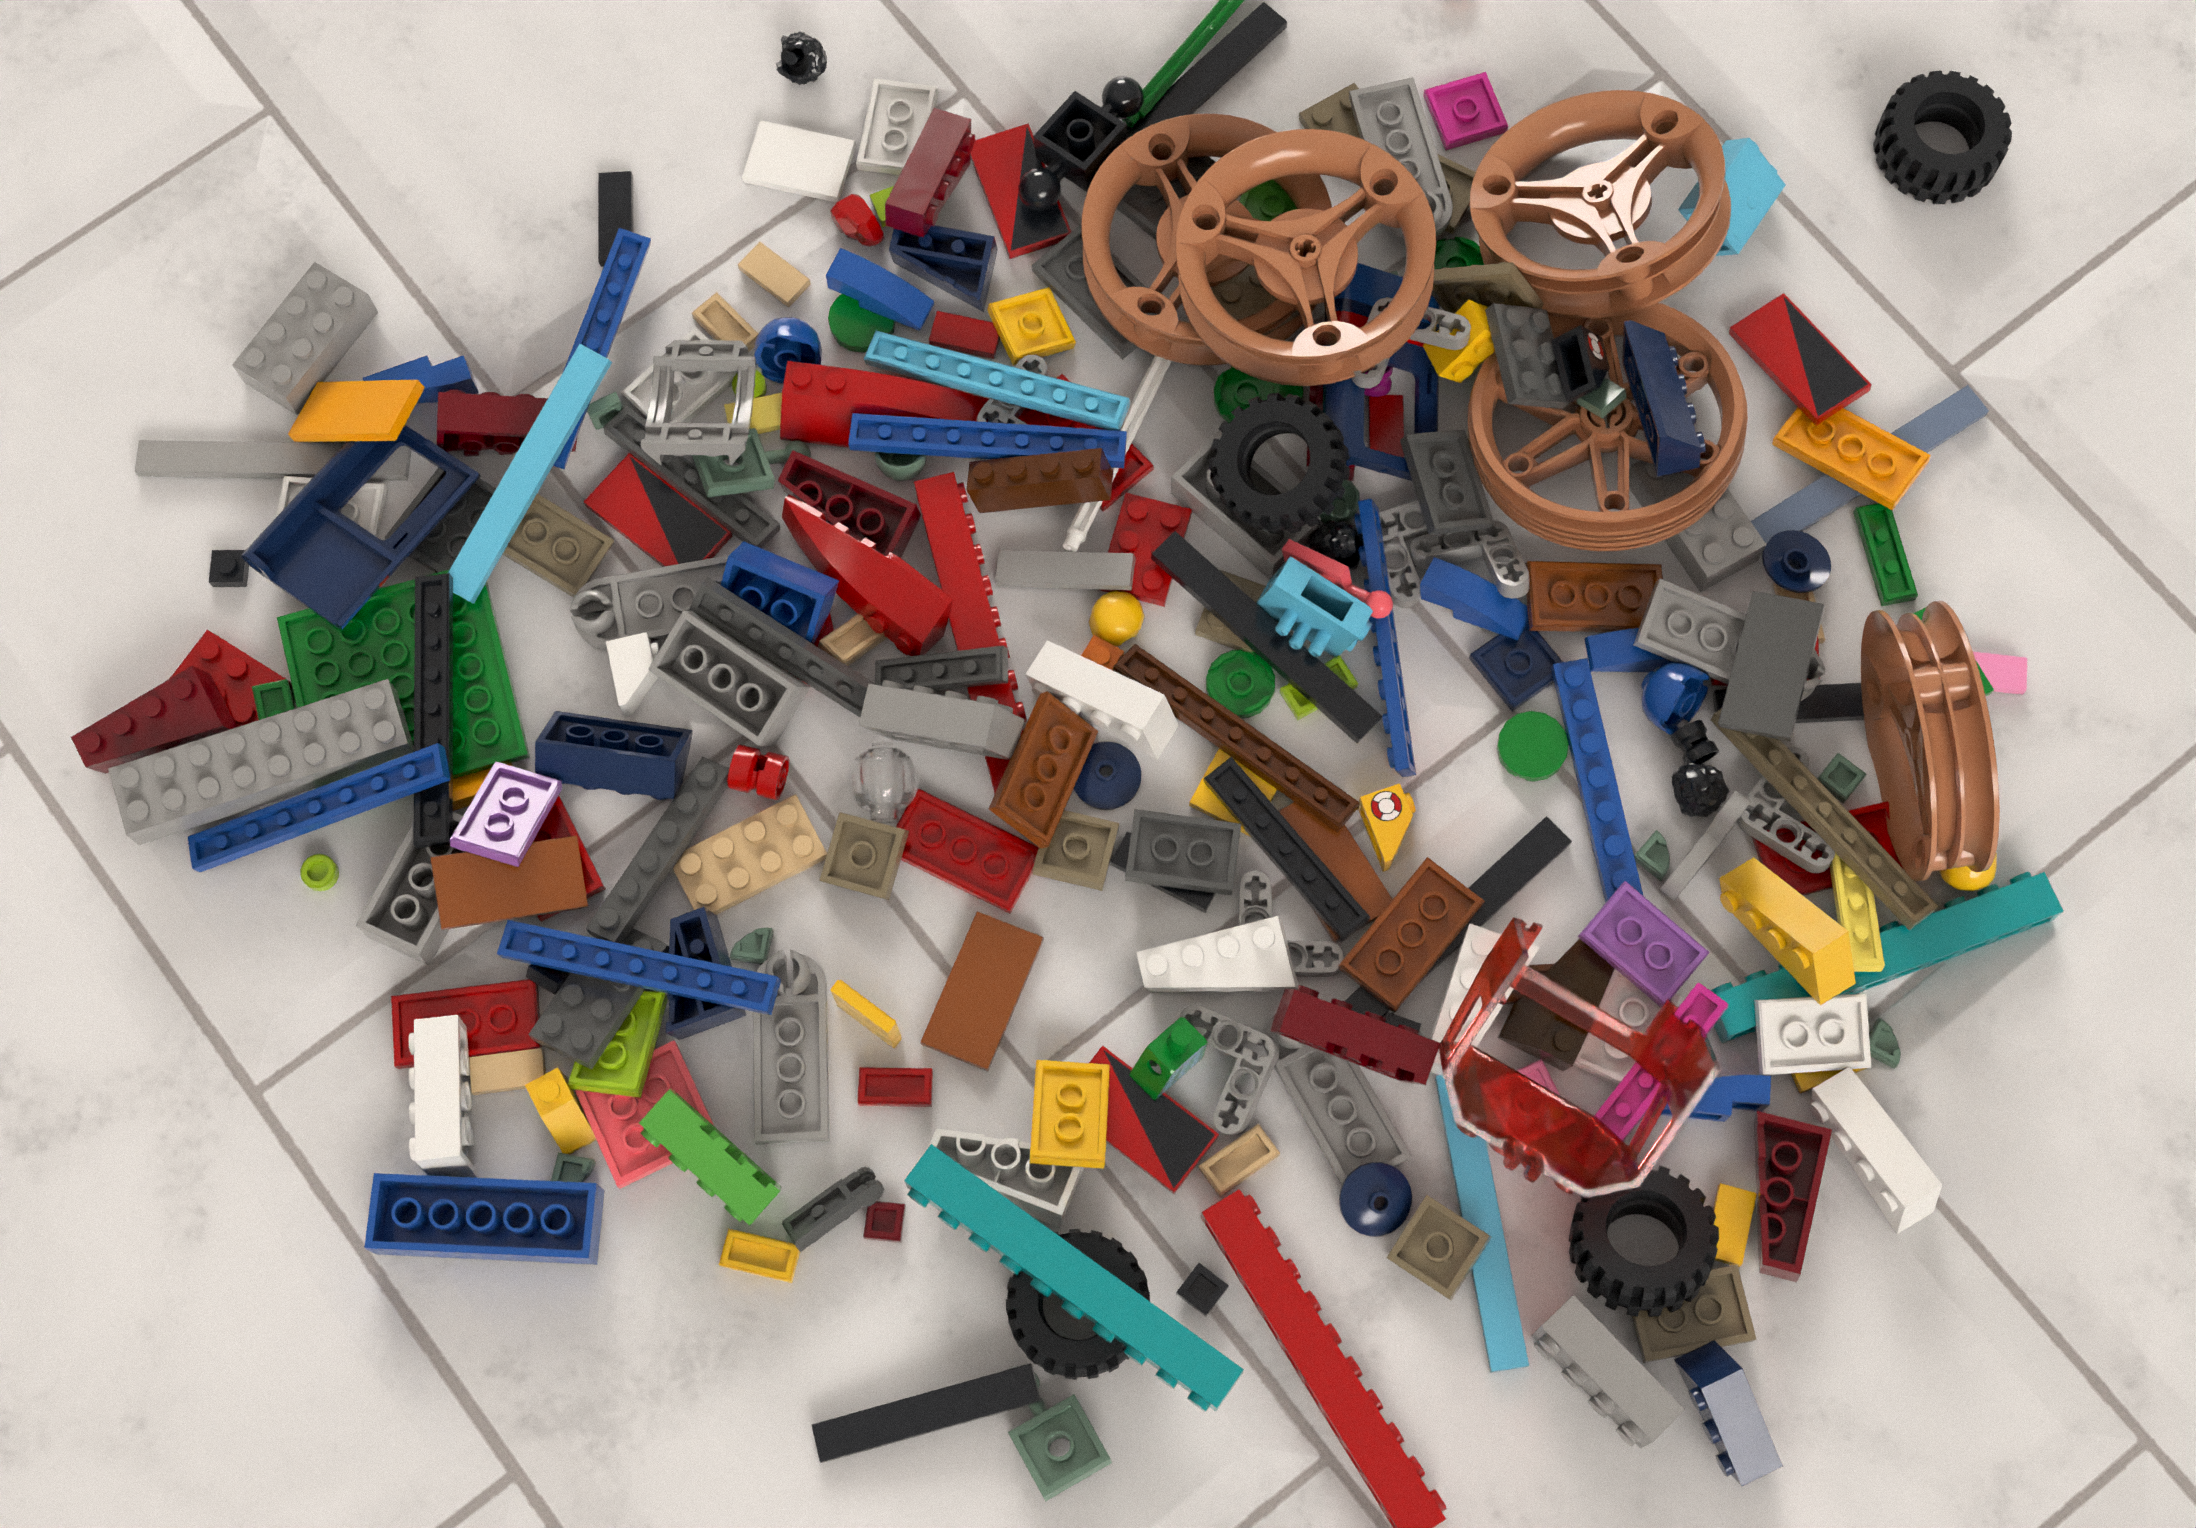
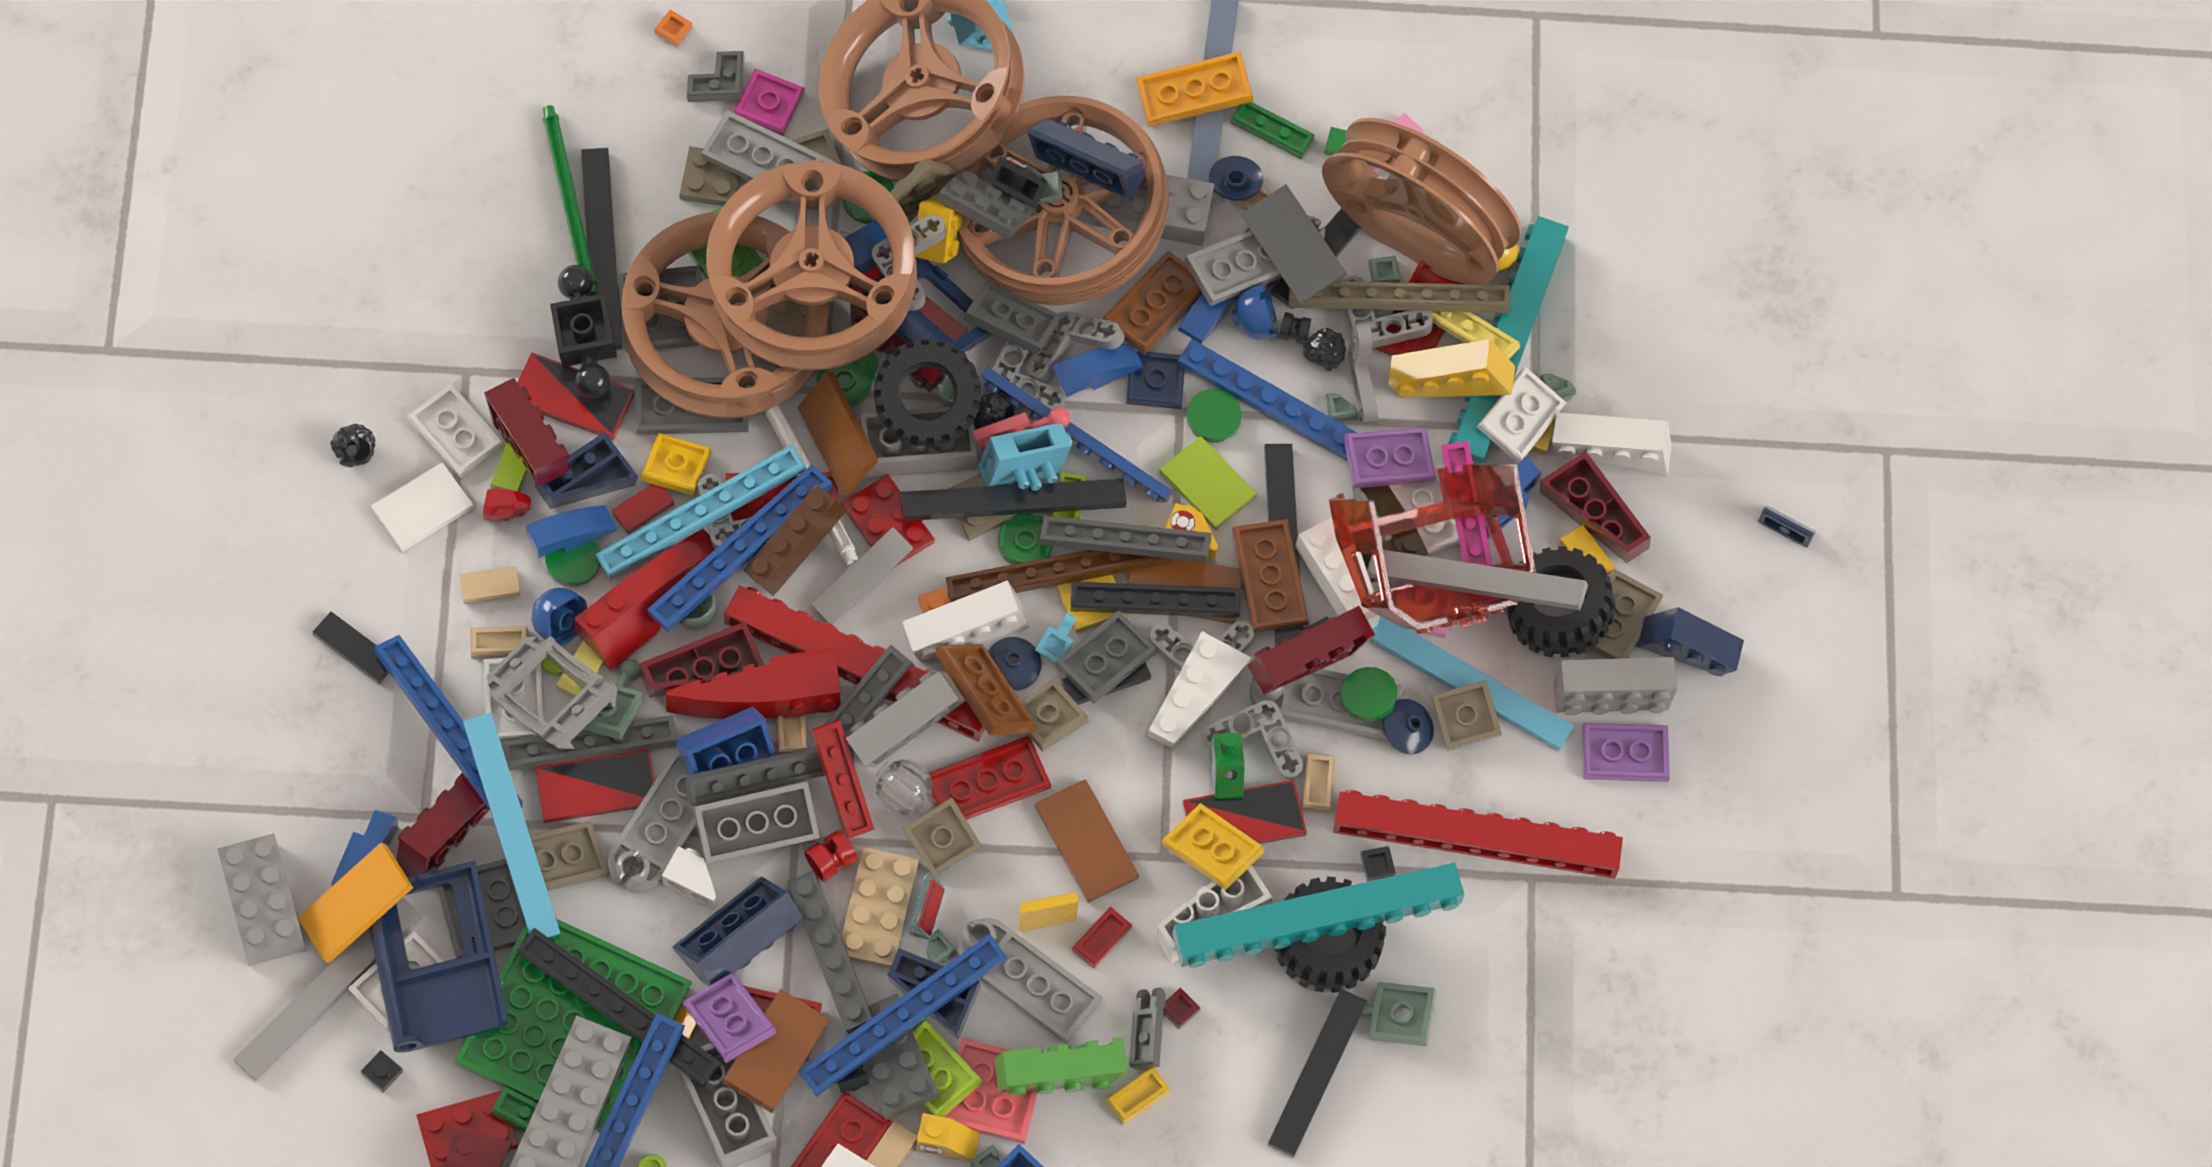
camera: 60 degrees left, 5 degrees down
yellow hair [1088,590,1145,646] -> none
tile [1729,293,1872,426] -> none
none -> dark grey tile [687,51,745,102]
none -> dark orange tile [798,372,879,495]
none -> red plate [811,720,874,839]
none -> slope [909,873,945,940]
none -> medium azure plate [1035,612,1077,662]
none -> dark grey plate [1040,516,1212,562]
none -> lime tile [1159,436,1257,531]
none -> green tile [1341,667,1398,722]
none -> light grey tile [1367,548,1588,610]
none -> medium lavender tile [1582,723,1670,782]
none -> dark blue slope [1758,506,1816,548]

